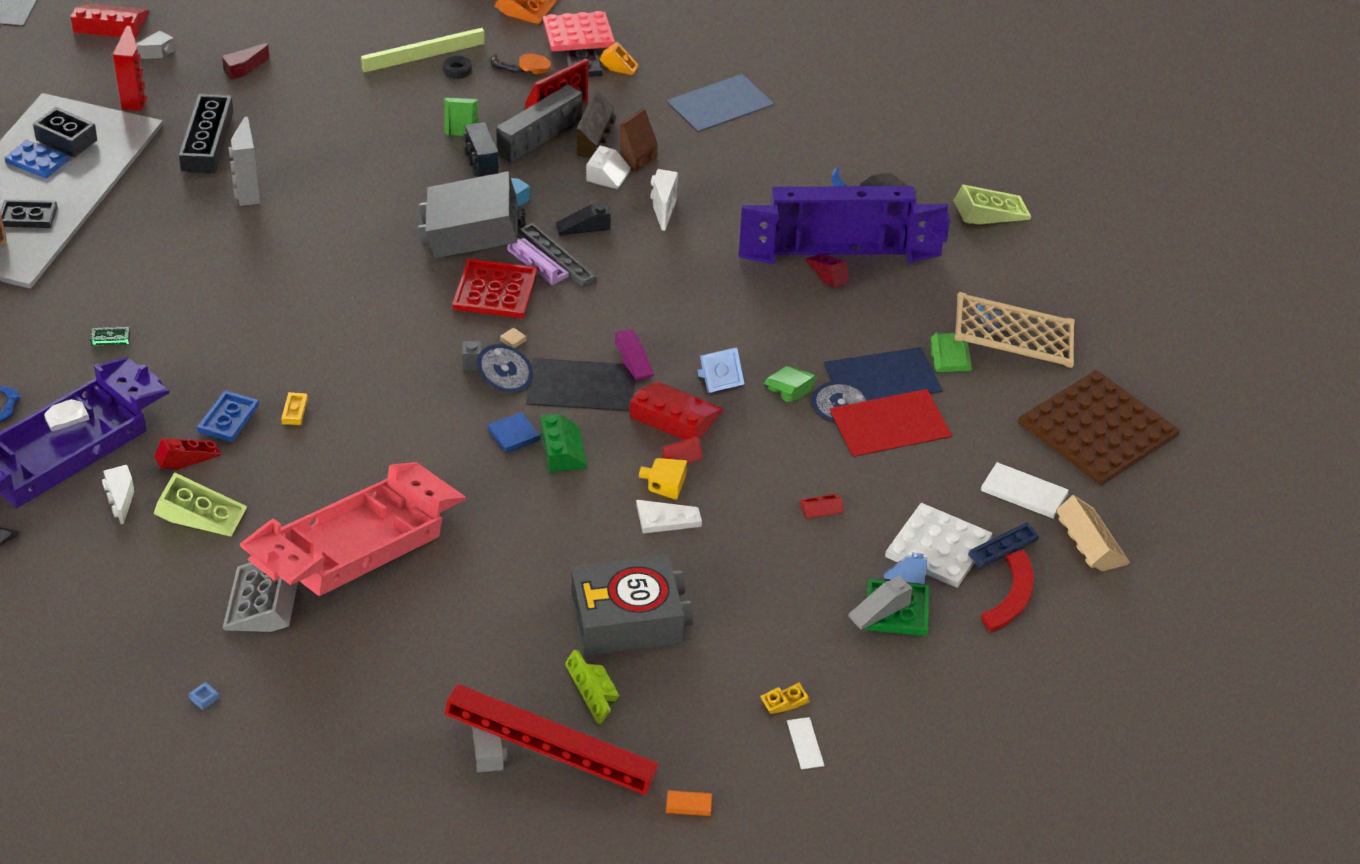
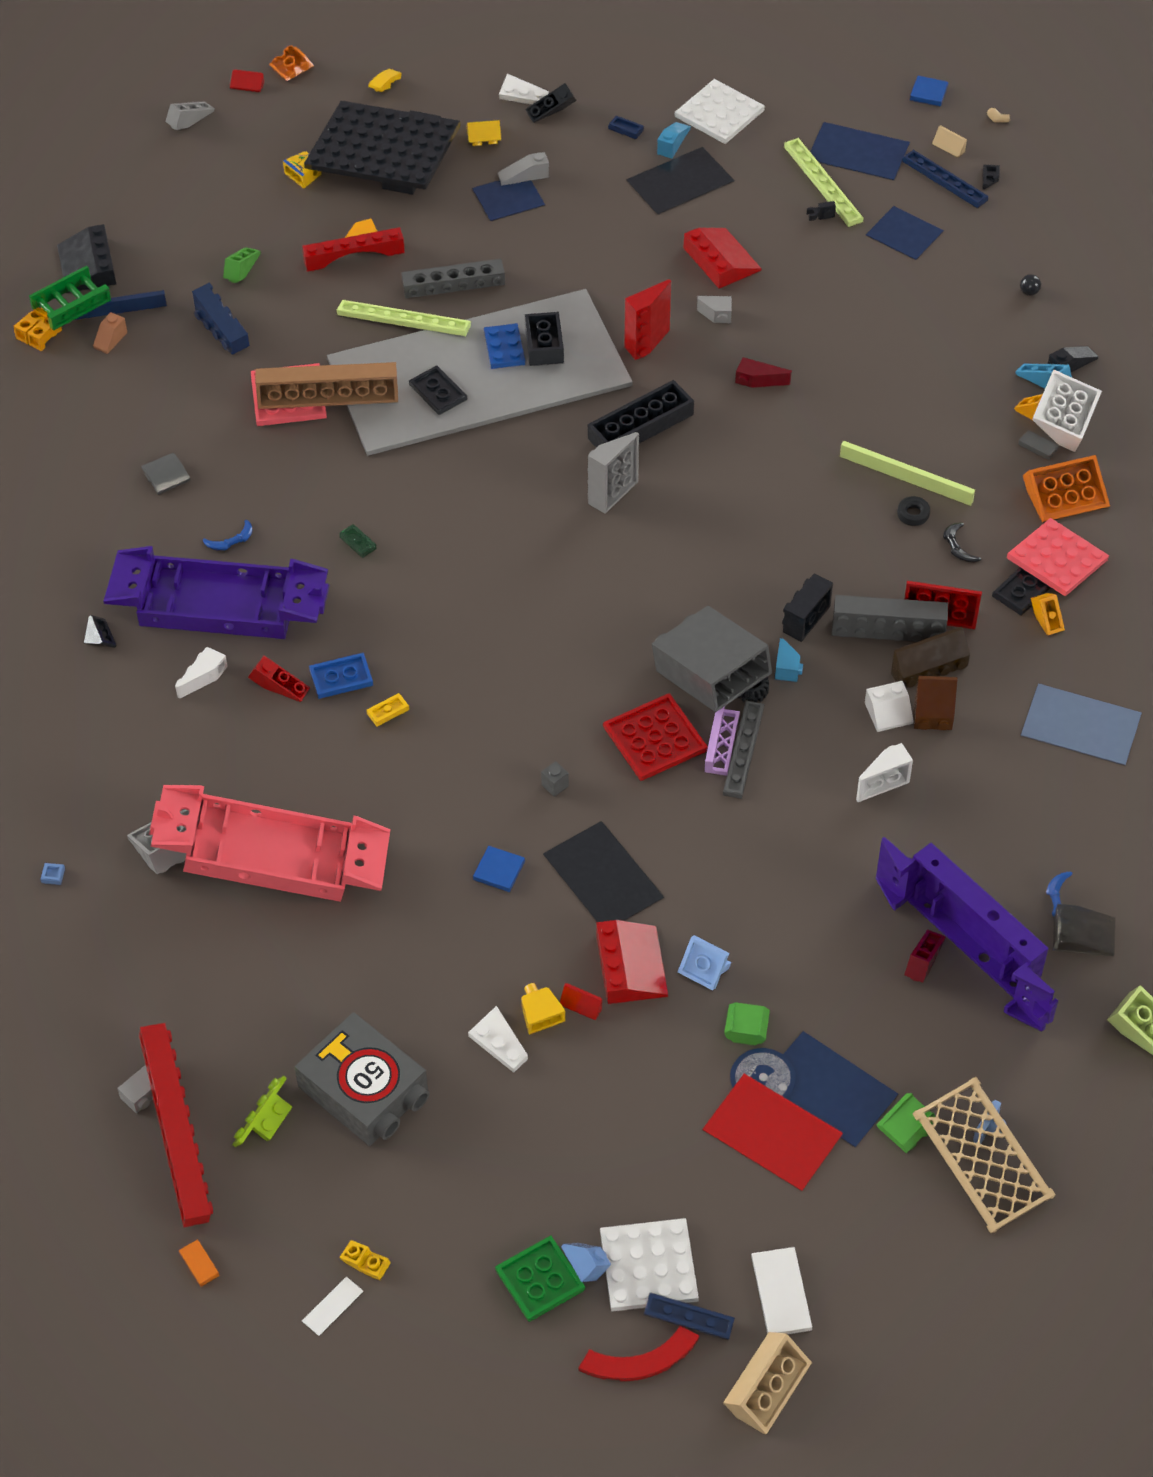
camera: 55 degrees right, 10 degrees up
white slope [44,399,89,432] -> none
yellowish green slope [153,472,247,537] -> none
bright green slope [444,98,479,136] -> none
dark blue piece [477,344,533,392] -> none
tan tile [500,328,526,348] -> none
orange tile [518,54,551,74] -> none
green slope [540,414,587,472] -> none
black slope [556,203,611,236] -> none
magenta slope [615,328,654,381] -> none
red slope [799,494,843,518] -> none
light grey slope [848,575,912,629] -> none
reddish brown plate [1018,370,1180,485] -> none

